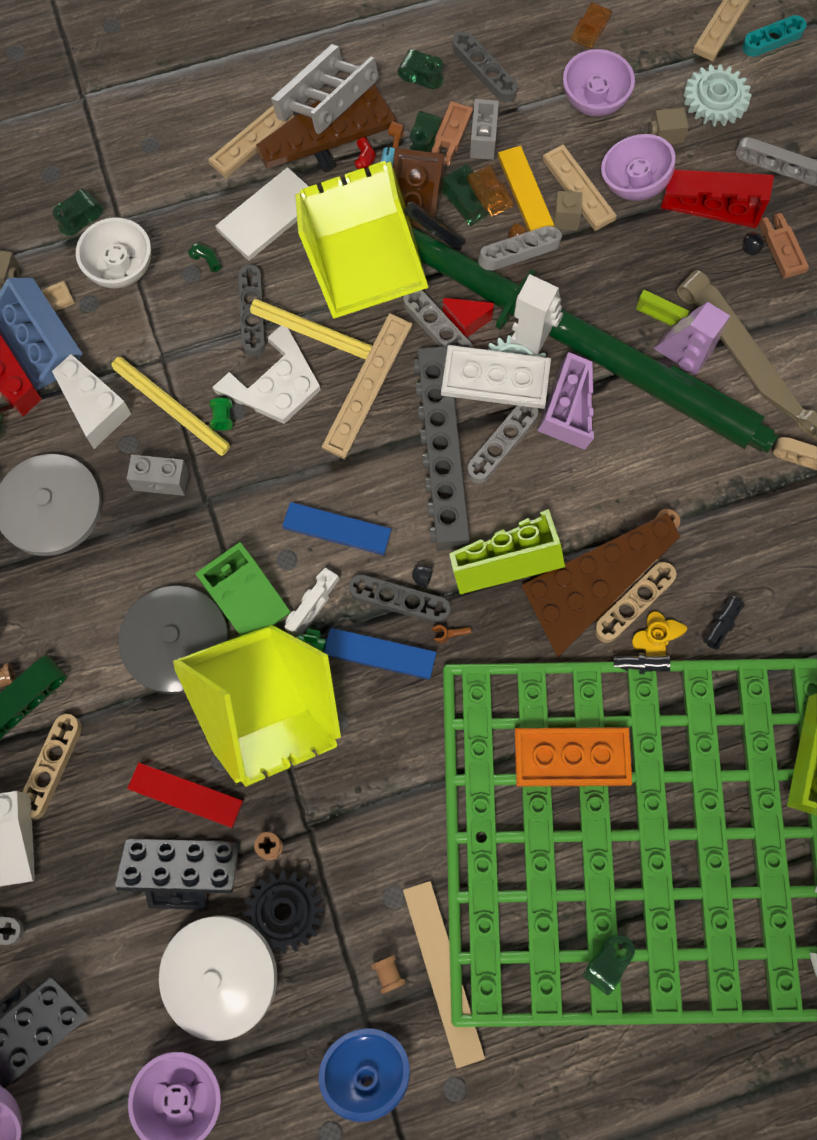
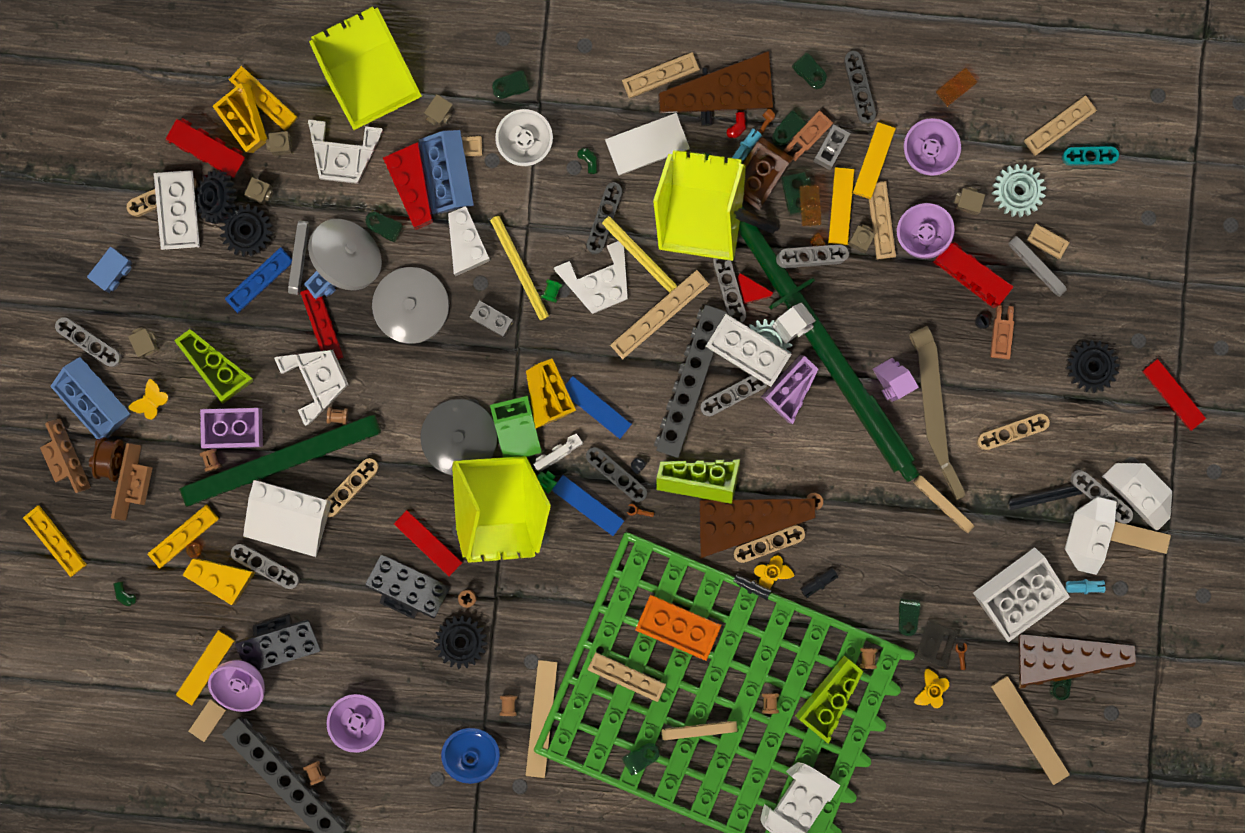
camera: 25 degrees right, 15 degrees up
white dish [159,915,277,1041] -> none
light grey fence [271,44,379,134] -> none
lime tile [636,290,690,326] -> none
none -> yellow wedge [526,359,576,429]
none -> tan tile [588,652,666,702]
none -> tan beam [661,721,738,740]
none -> medium nougat bush [762,693,779,714]
none -> yellow tile [853,122,896,200]
none -> tan tile [1026,224,1070,259]

